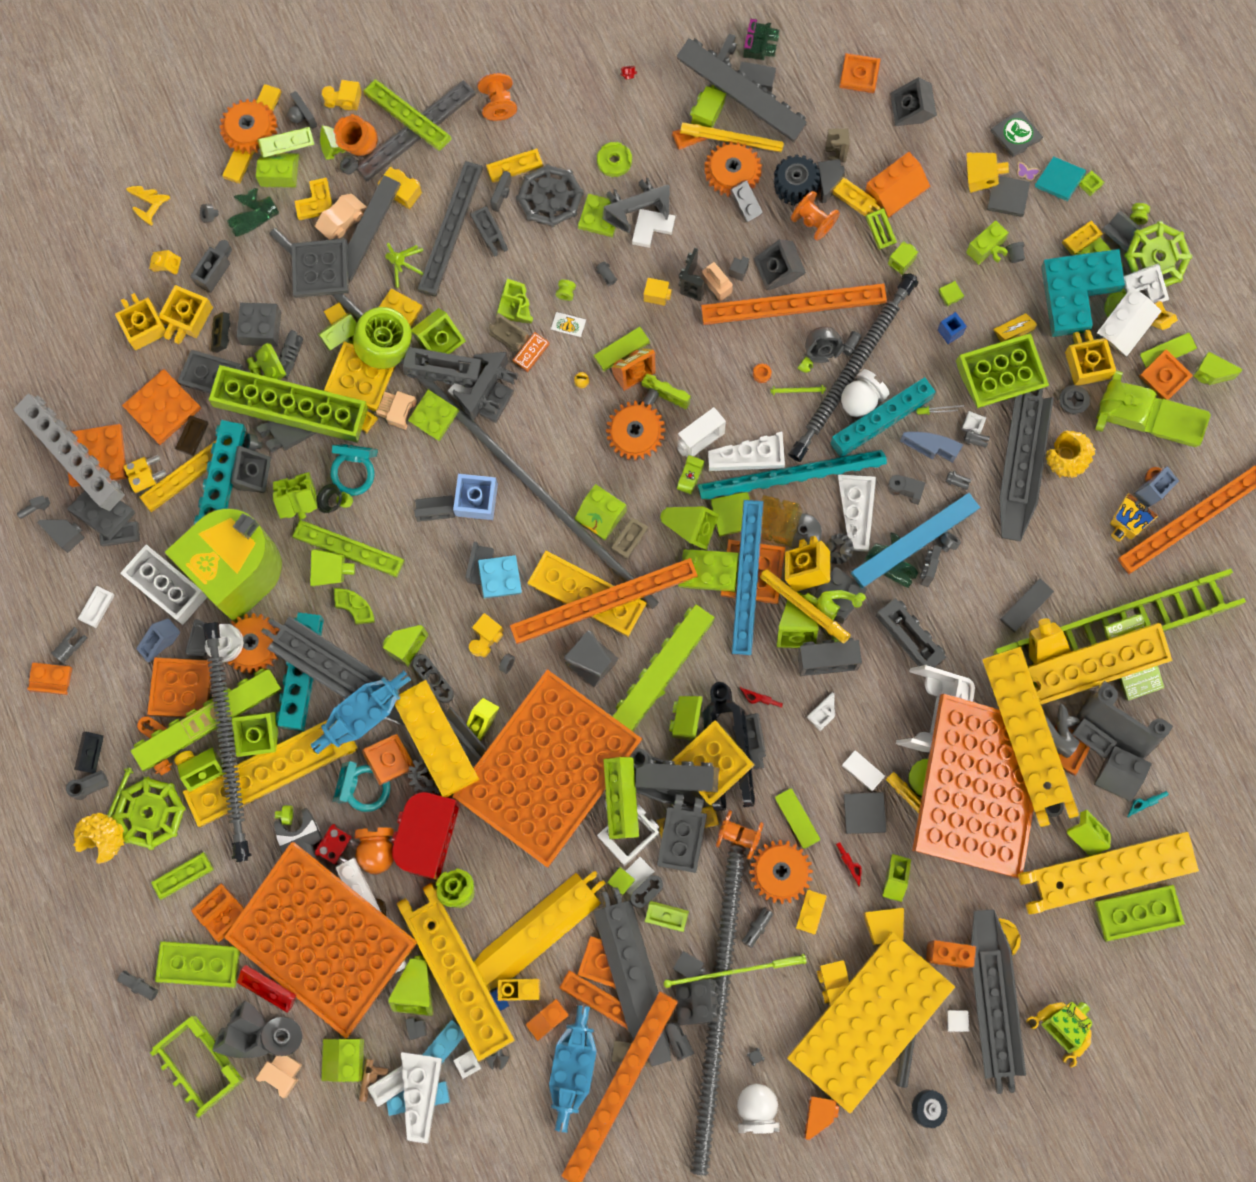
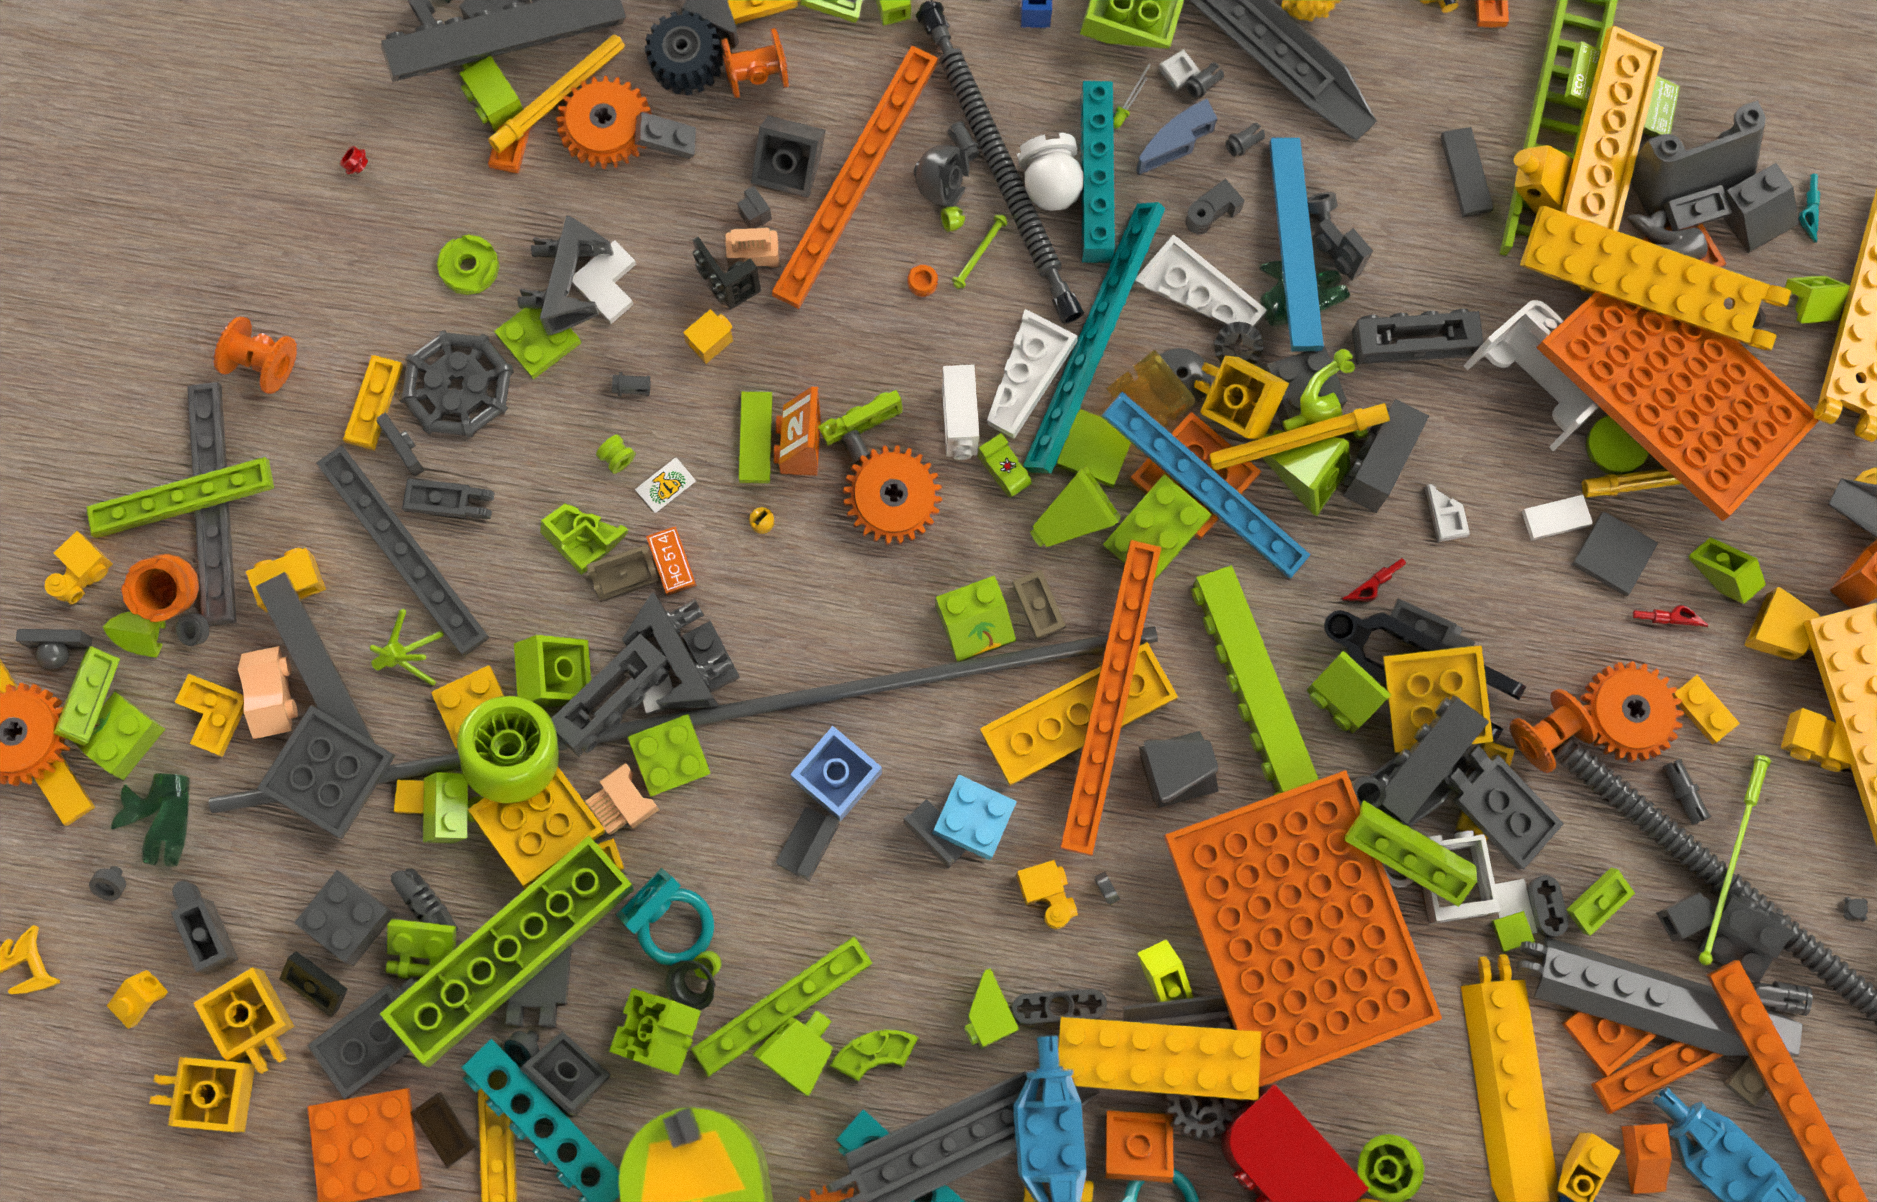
camera: 65 degrees left, 0 degrees up
lime piece [775,788,820,849] -> none

